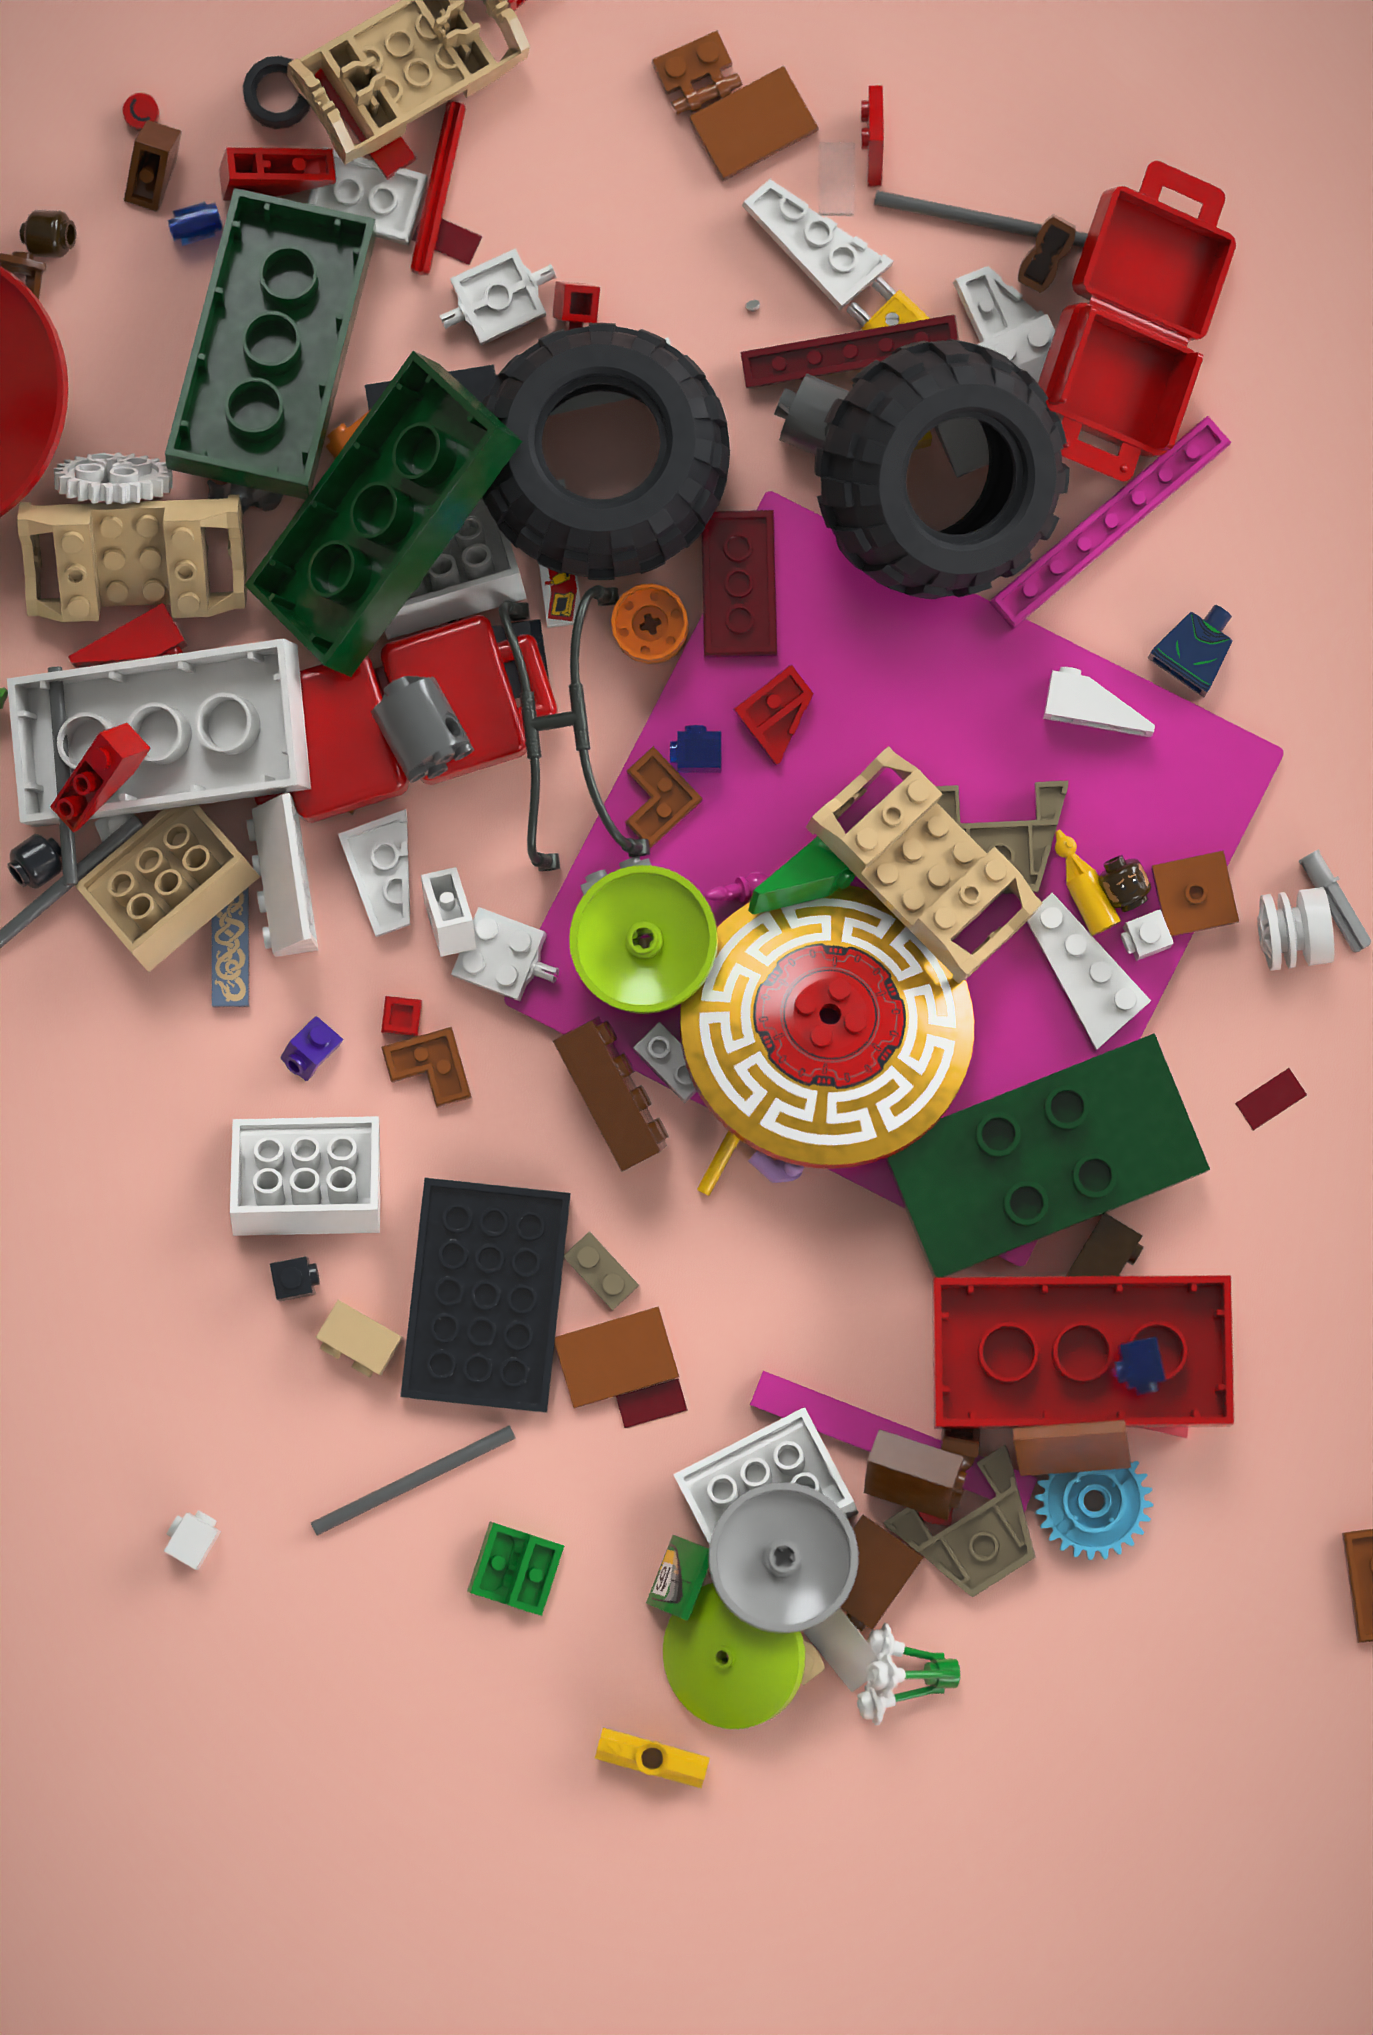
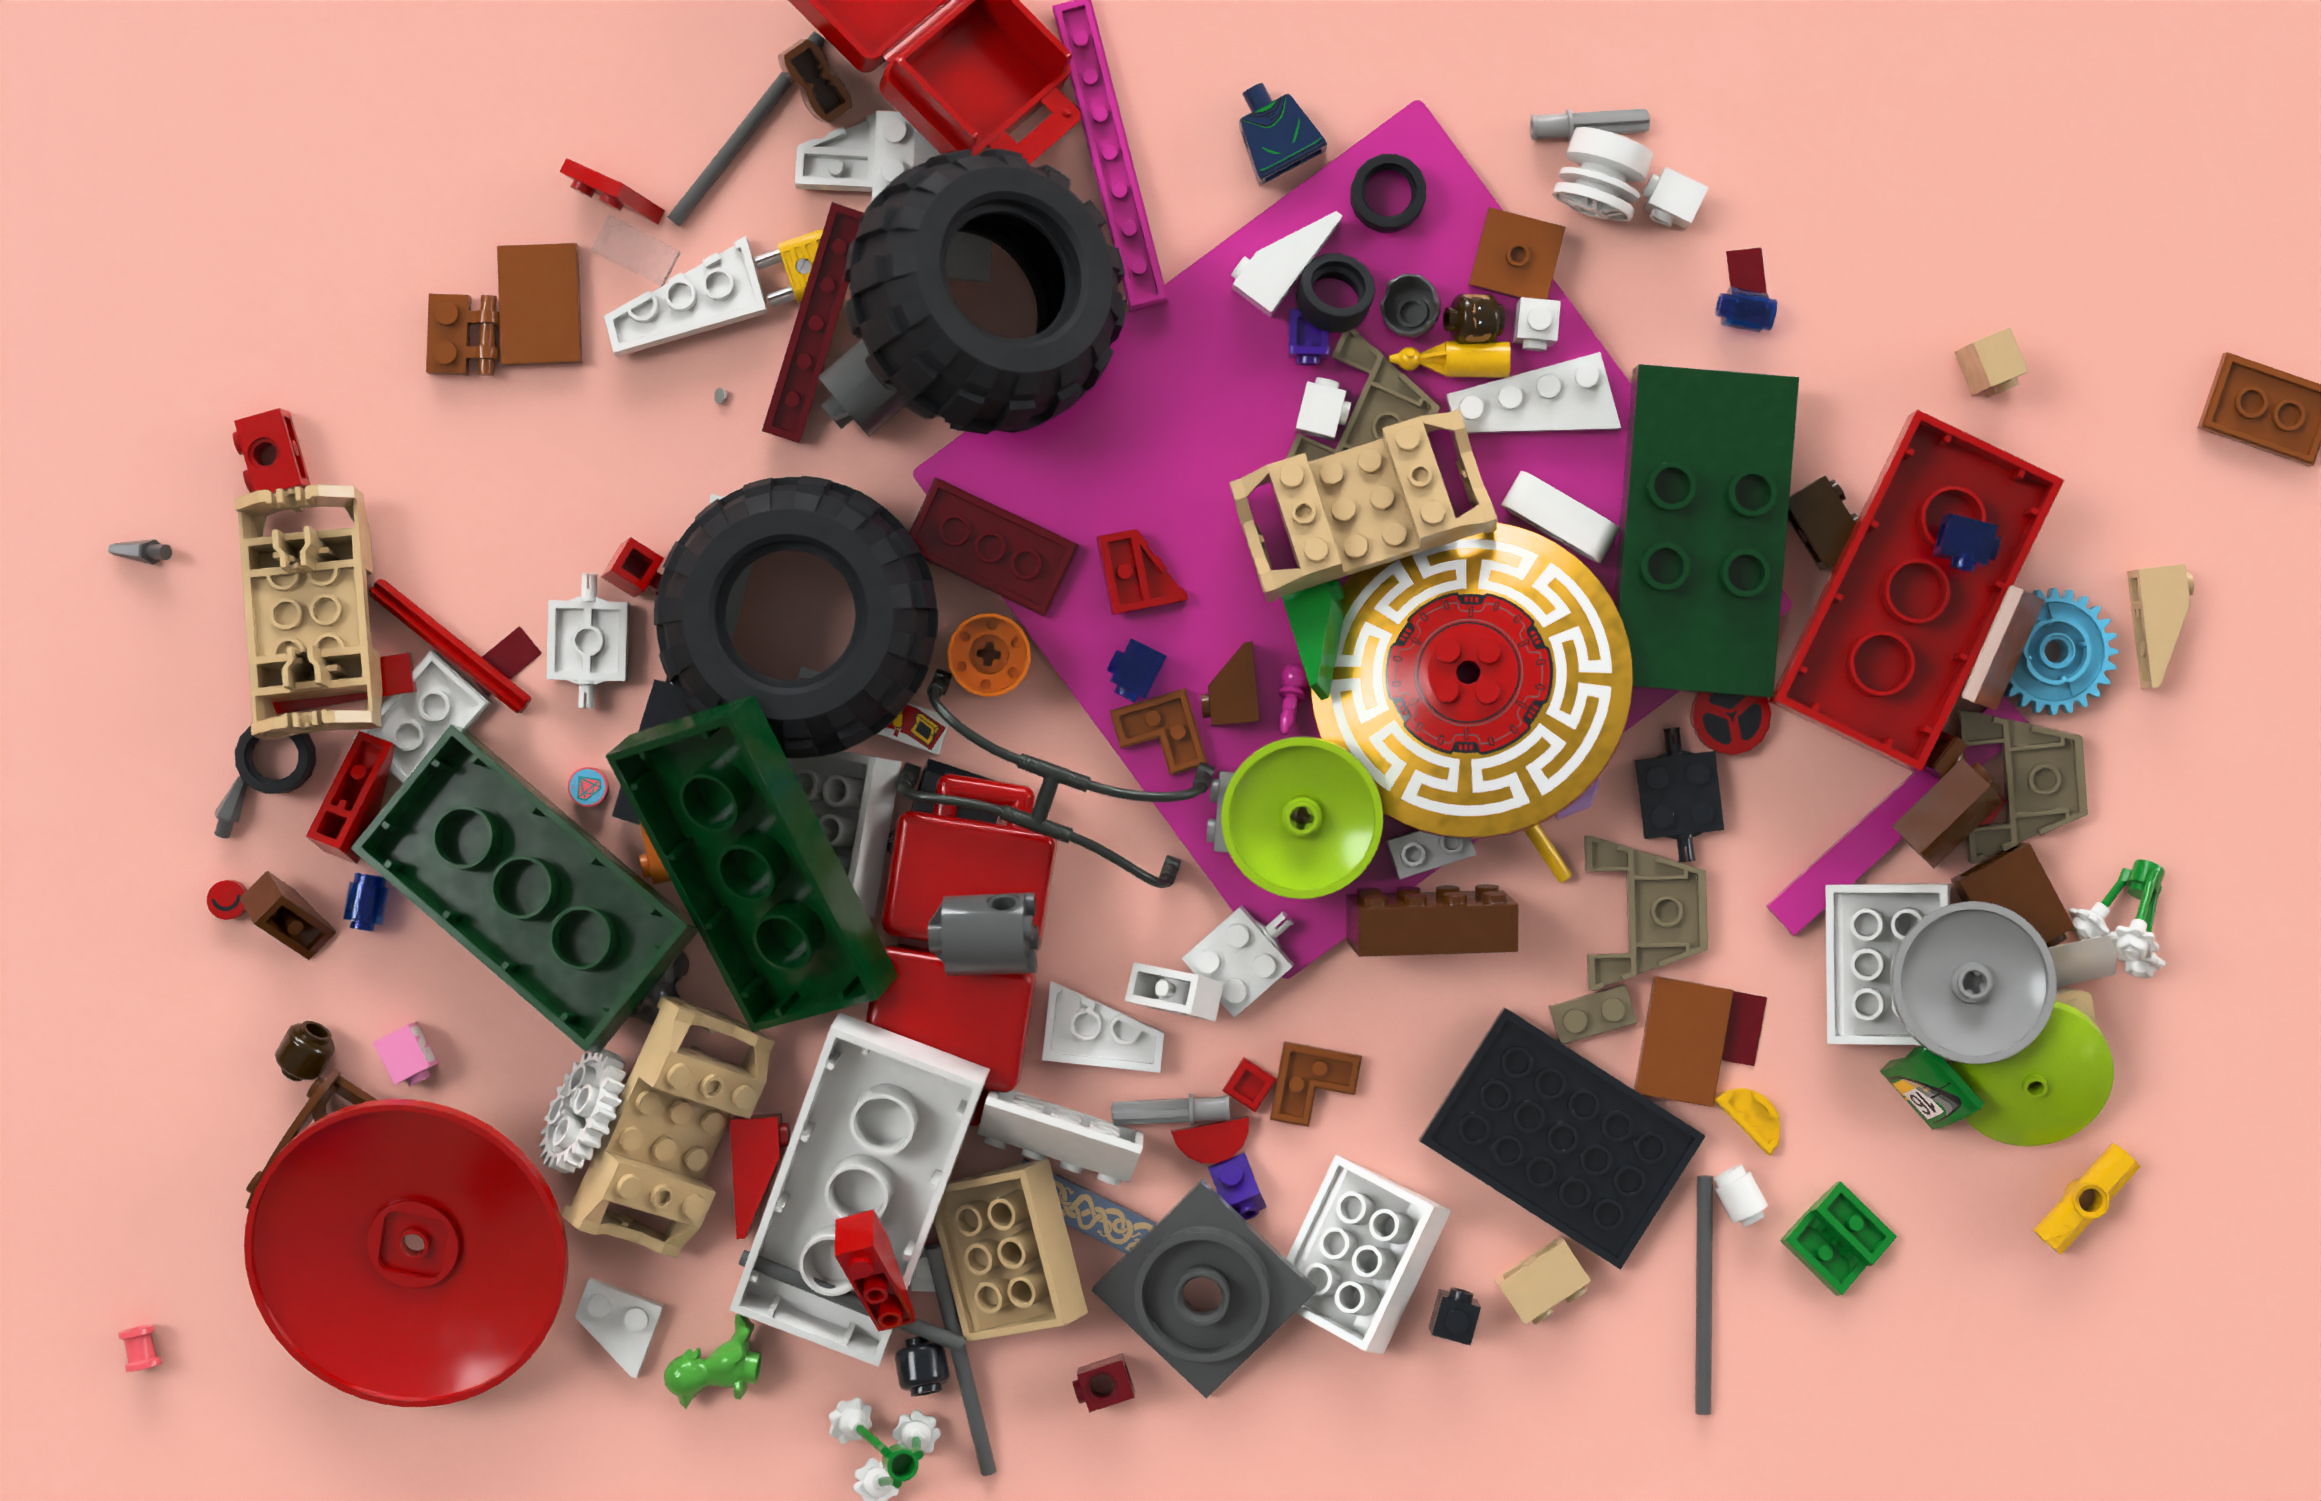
camera: 60 degrees left, 5 degrees up
none -> dark grey bar [214,776,248,838]
none -> bright pink brick [373,1021,438,1087]
none -> tile [568,767,609,807]
none -> dark red brick [1072,1353,1135,1413]
none -> dark grey piece [1092,1179,1317,1398]
none -> light grey axle [1111,1094,1230,1126]
none -> red tile [1171,1116,1249,1164]
none -> reddish brown slope [1201,641,1259,726]
none -> dark purple bracket [1288,308,1329,366]
none -> white brick [1295,377,1351,441]
none -> black tyre [1296,253,1375,333]
none -> black tyre [1350,154,1426,233]
none -> dark grey hair [1380,273,1441,338]
none -> white beam [1501,471,1620,563]
none -> dark tan wing [1584,835,1708,991]
none -> black plate [1635,727,1724,863]
none -> white brick [1642,167,1709,229]
none -> tile [1690,693,1771,755]
none -> yellow tile [1714,1087,1781,1156]
none -> white brick [1714,1164,1768,1227]
none -> clear blue brick [1715,286,1777,333]
none -> tan brick [1955,327,2028,398]
none -> tan slope [2127,564,2194,689]

